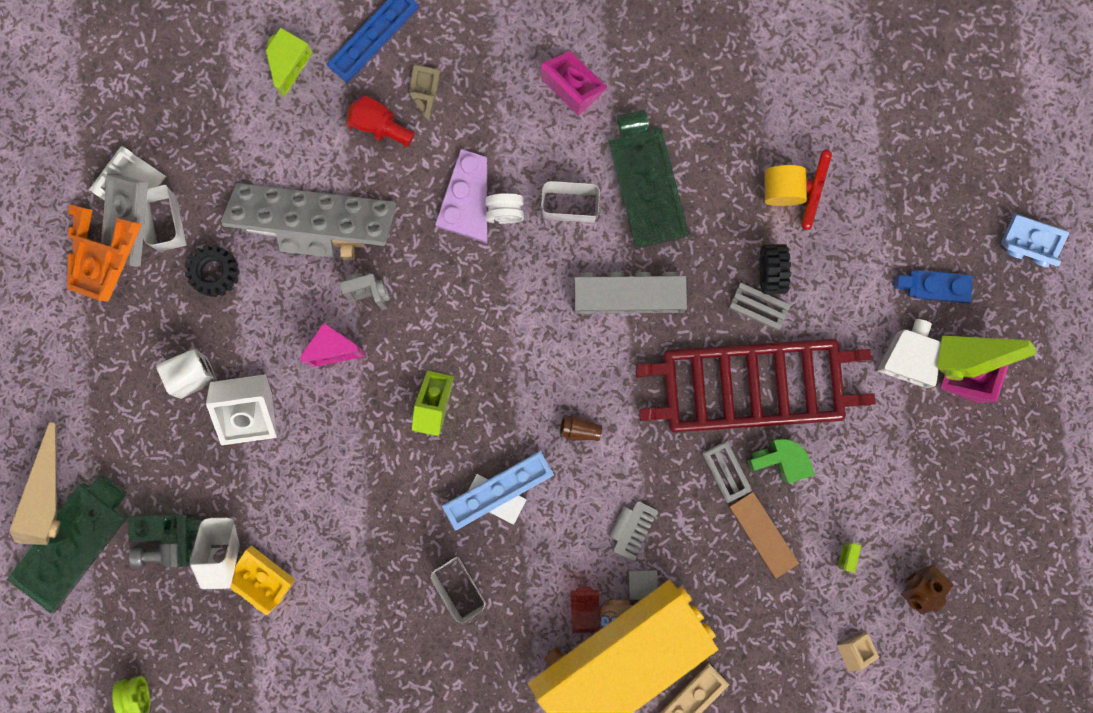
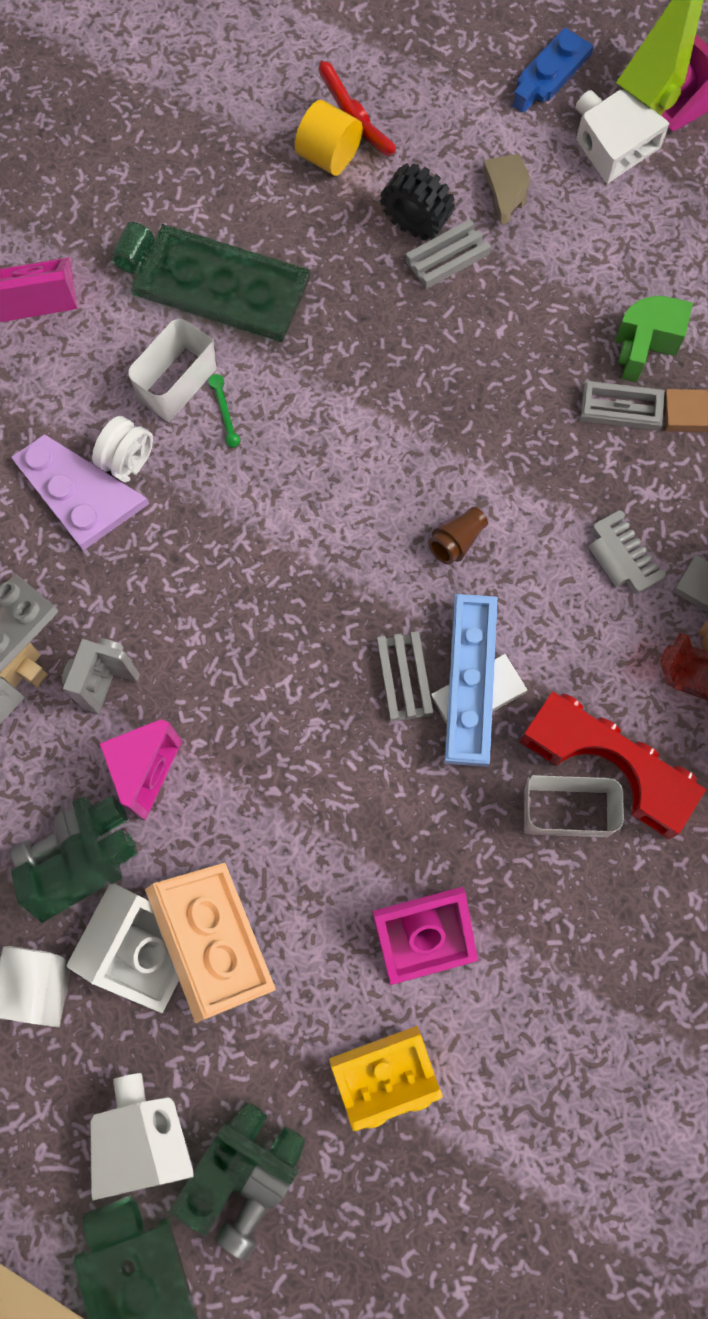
camera: 50 degrees left, 10 degrees down
white piece [190,518,240,589] -> none
lime slope [412,370,454,436] -> none
light grey brick [574,272,687,314] -> none
dark red bar [636,339,876,432] -> none
none -> clear green hips [10,796,139,923]
none -> white torso [91,1073,194,1200]
none -> light nougat tile [145,863,276,1023]
none -> green hinge [208,374,241,448]
none -> dark pink slope [372,887,478,985]
none -> light grey tile [377,631,433,722]
none -> dark tan slope [483,153,530,225]
none -> red arch [519,691,707,839]

